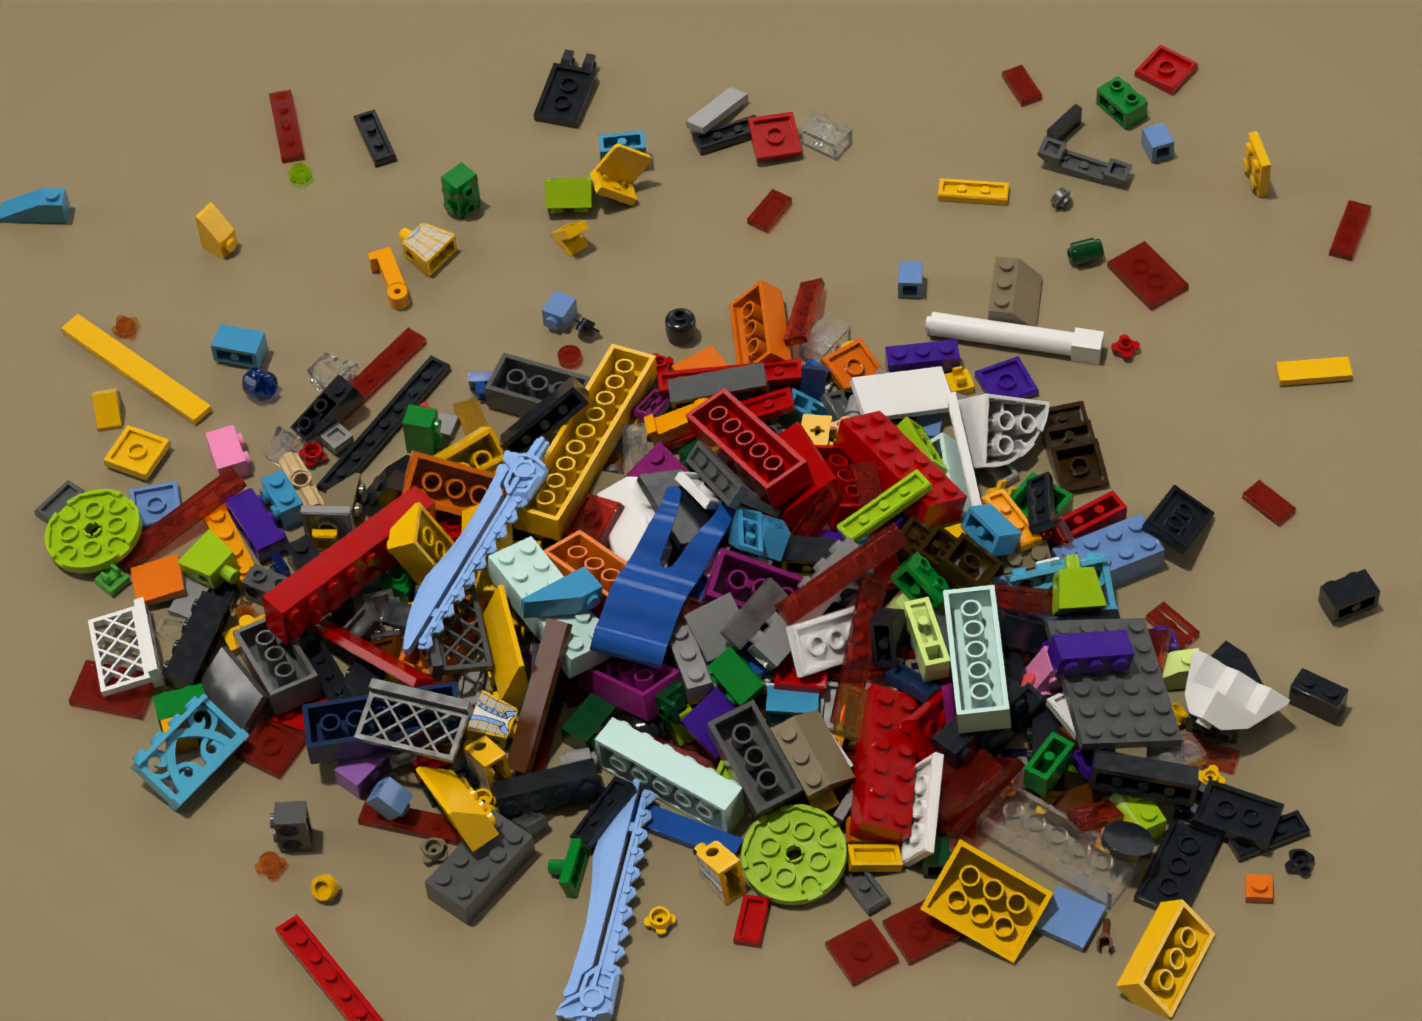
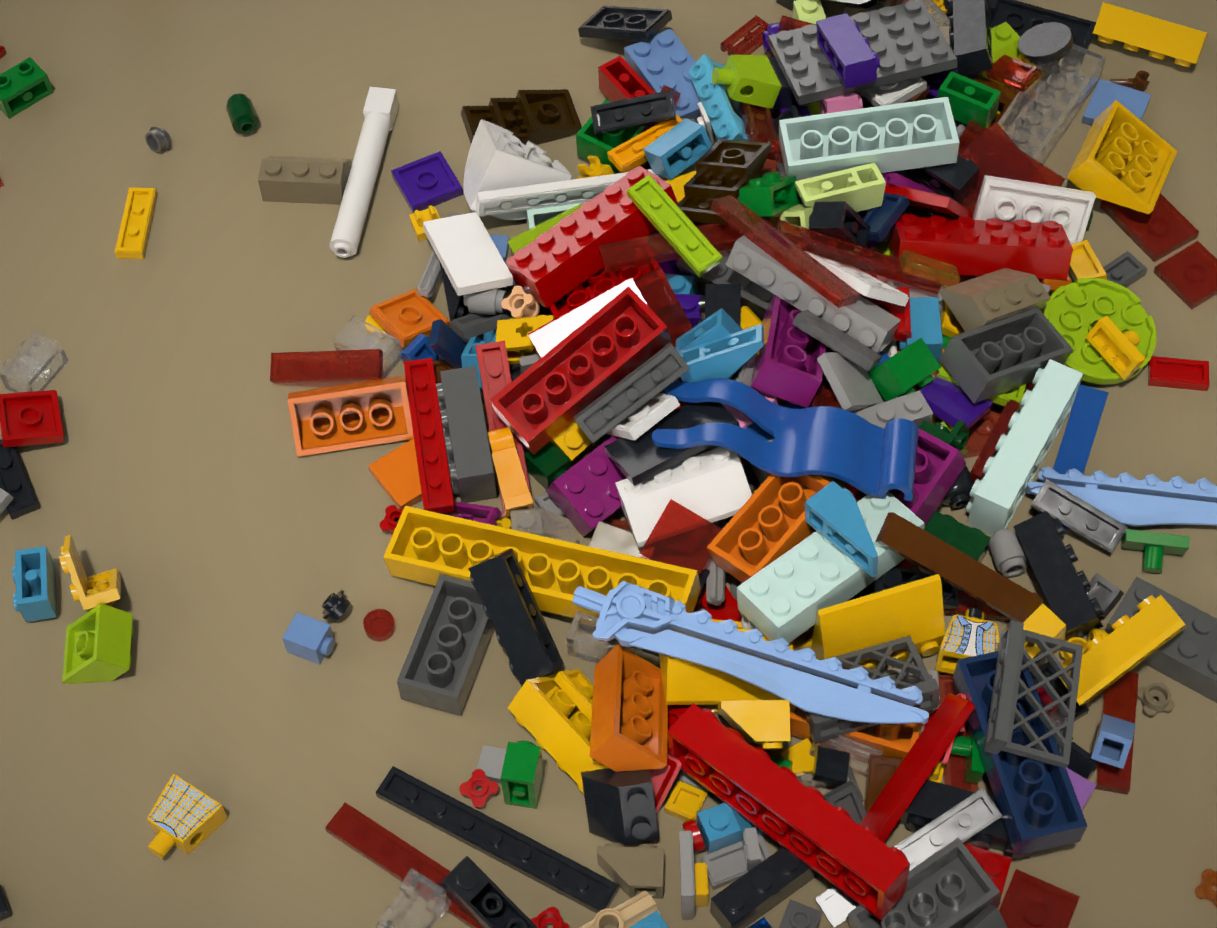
camera: 95 degrees left, 5 degrees up
dark grey brick [270,801,313,853] -> none
light grey plate [319,422,354,454] -> none
light orange leg [368,246,409,310] -> none
green brick [441,162,481,220] -> none
clear yellow tile [453,397,489,436] -> none
blue tile [468,372,492,400] -> none
yellow slope [550,220,589,256] -> none
yellow plate [644,906,676,935] -> none
black head [665,308,696,343] -> none
yellow torso [693,841,747,906] -> none
clear red tile [747,189,792,233] -> none
dark purple brick [885,339,960,374] -> none
medium blue brick [898,261,923,299] -> none
dark grey slope [1037,136,1133,185] -> none
black tile [1047,104,1082,141] -> none
clear red tile [1107,241,1189,311] -> none
red plate [1111,334,1140,359] -> none
medium blue brick [1141,123,1174,163] -> none
none -> yellow tile [1085,316,1146,380]

